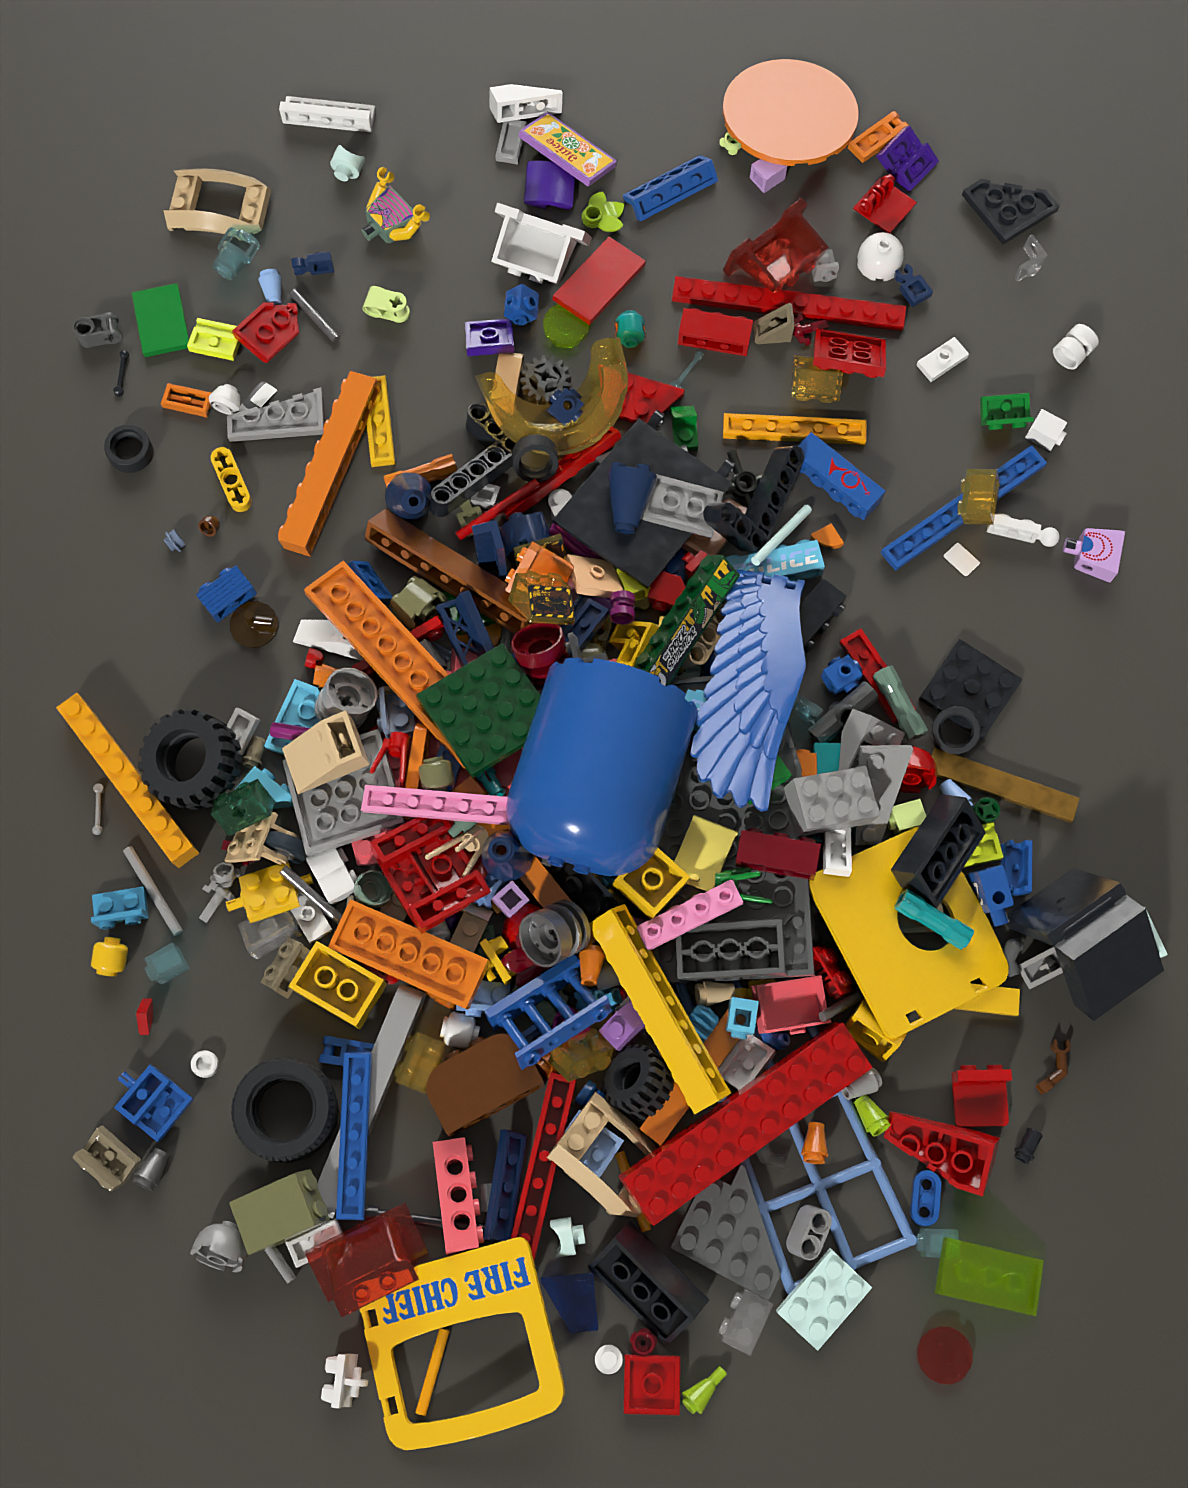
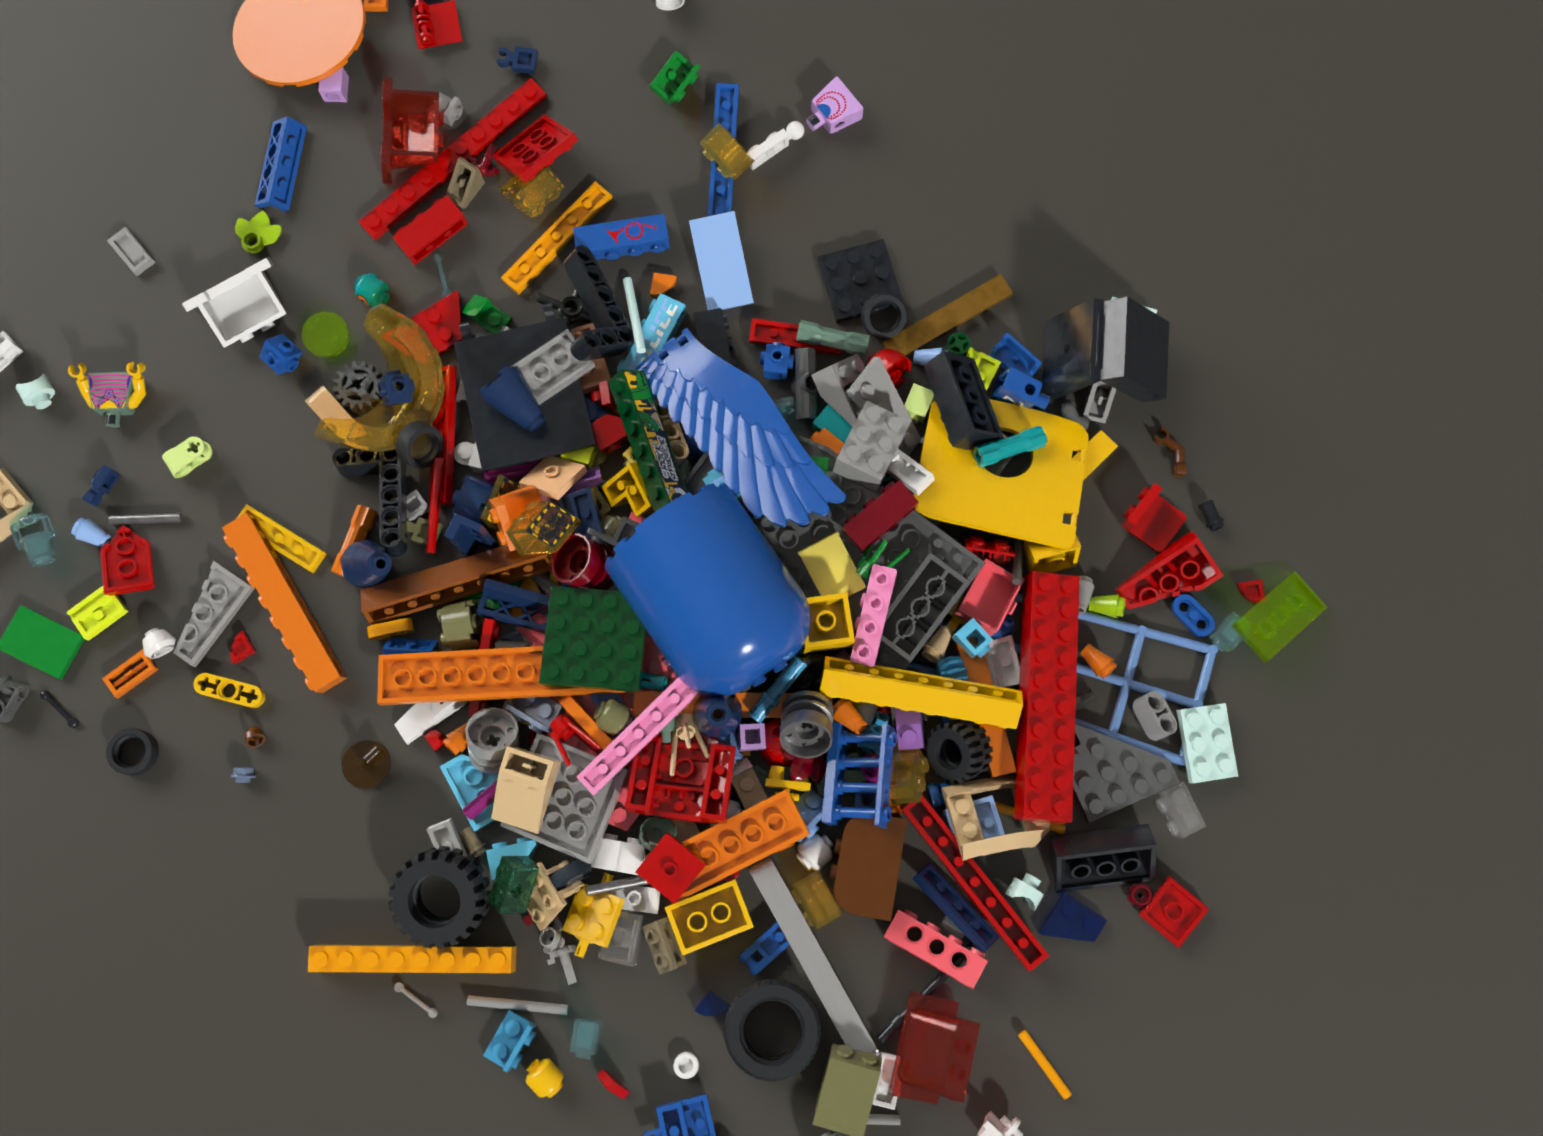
camera: 50 degrees left, 5 degrees up
blue brick [196,565,257,623] -> none
white sticker [237,381,277,413] -> none
blue tile [336,1052,372,1220] -> none
yellow door [356,1237,565,1450] -> none
dark purple tile [465,319,514,356] -> none
white slope [490,84,562,123] -> none
tile [518,112,617,187] -> none
dark purple slope [523,161,575,211] -> none
tile [553,237,646,325] -> none
white plate [595,1345,623,1374] -> none
magenta wheel [610,590,635,625] -> none
lime cone [682,1366,727,1414] -> none
yellowish green plate [719,132,741,155] -> none
white cylinder [857,232,904,281] -> none
white plate [917,337,969,382] -> none
clear red tile [917,1326,973,1384] -> none
white sticker [944,543,980,576] -> none
white brick [1025,409,1067,452] -> none
none -> red tile [230,630,256,664]
none -> light orange beam [367,618,414,640]
none -> red plate [635,831,707,904]
none -> light blue tile [689,211,754,310]
none -> clear blue tile [694,990,730,1016]
none -> dark azure pin [749,655,807,723]
none -> red tile [1236,579,1267,604]

